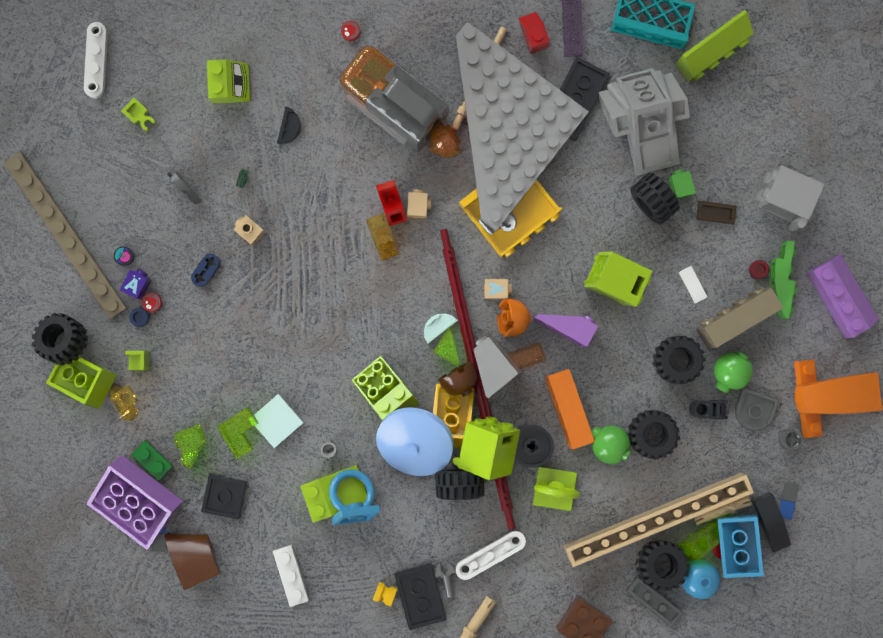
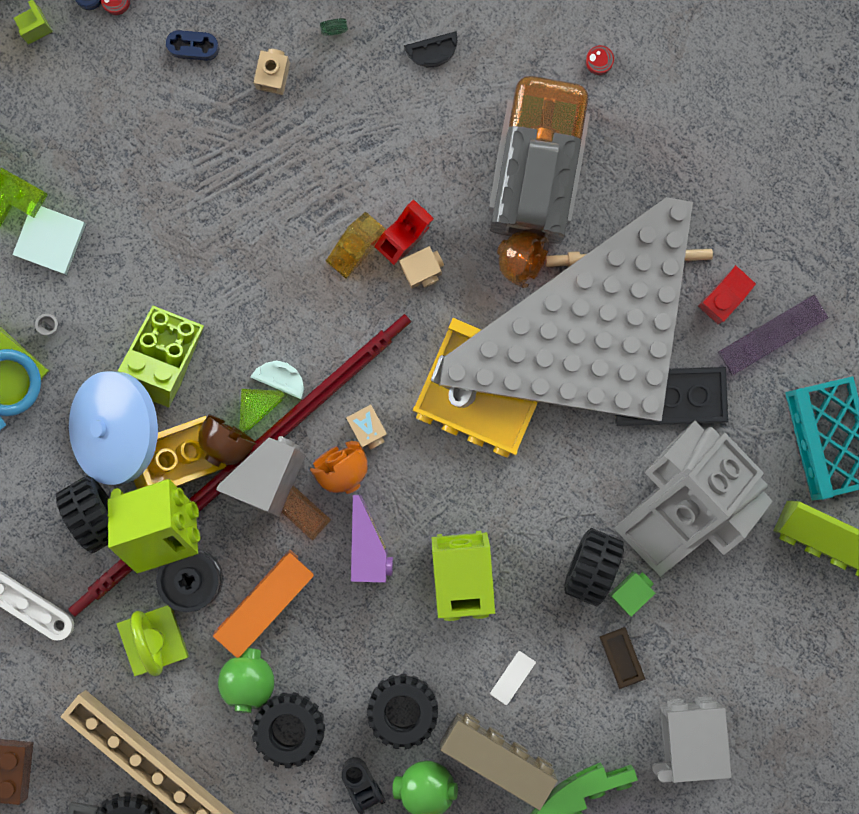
camera: 65 degrees right, 0 degrees up
dark red tile [749,260,769,279] -> none

